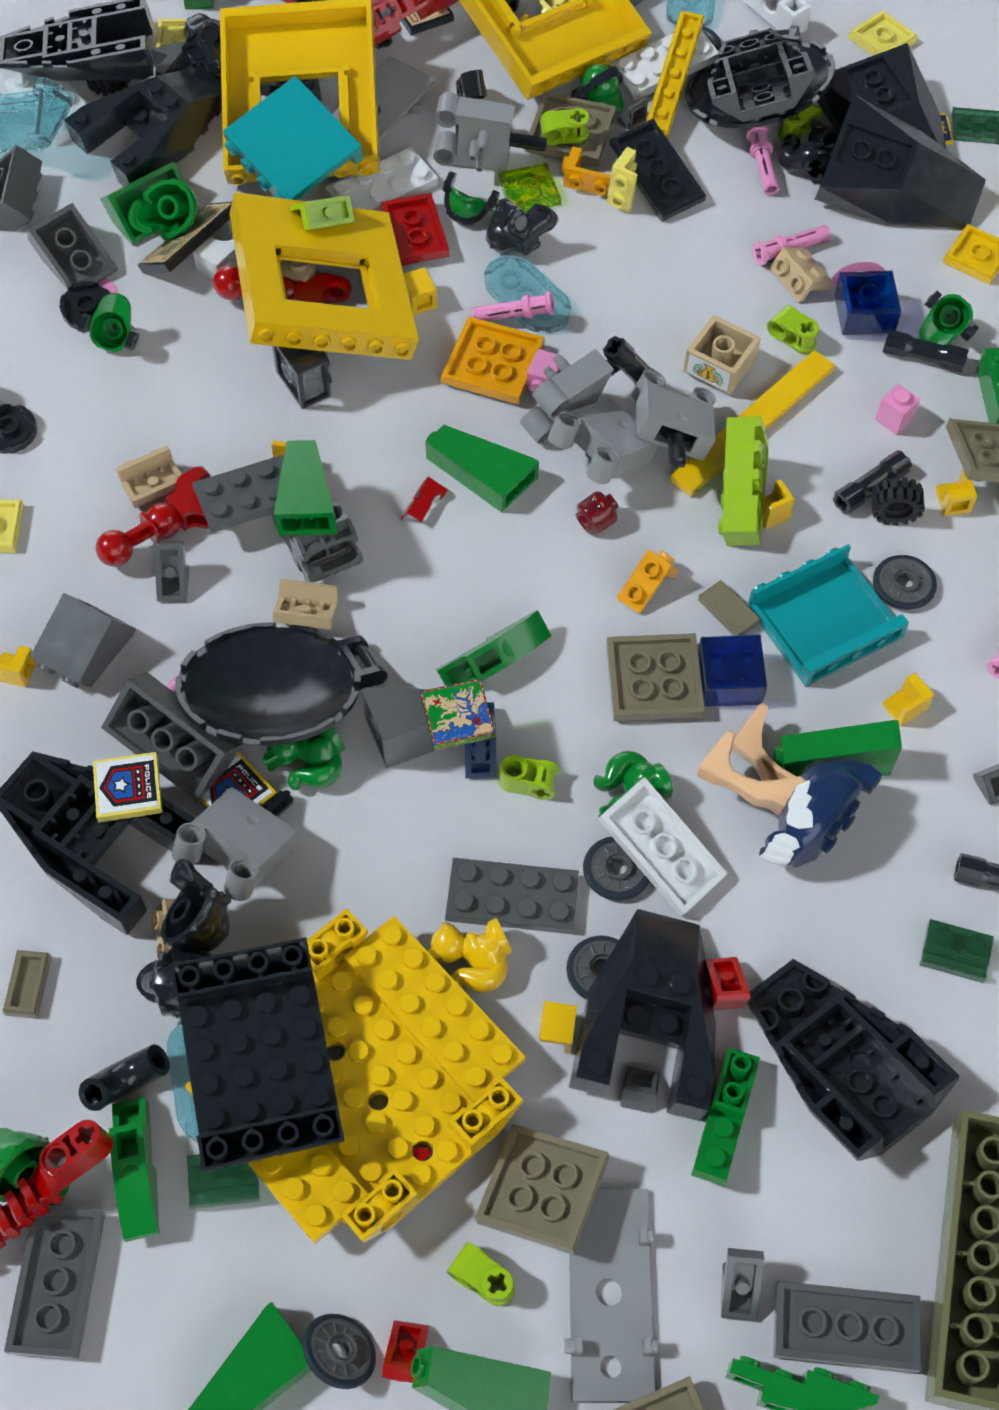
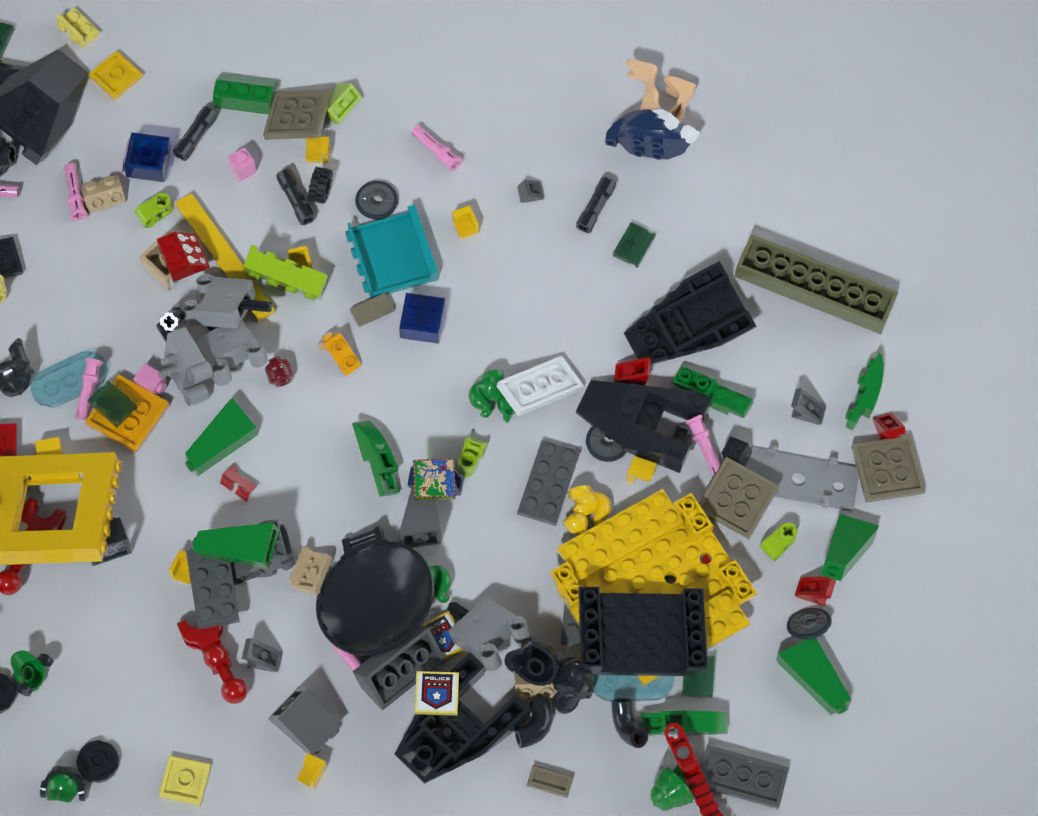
camera: 80 degrees left, 5 degrees up
tan bracket [116,446,181,509] -> none
dark grey wheel [583,836,650,901] -> none
dark tan plate [606,633,705,721] -> none
animal [697,703,882,867] -> none
green slope [773,720,902,777] -> none
dark grey plate [773,1281,921,1373] -> none
green cap [919,290,979,345] -> none
none -> clear green plate [87,381,138,428]
none -> red slope [156,232,210,282]
none -> black cylinder [515,697,553,749]
none -> bright pink pin [685,414,721,476]
none -> black brick [721,436,752,467]

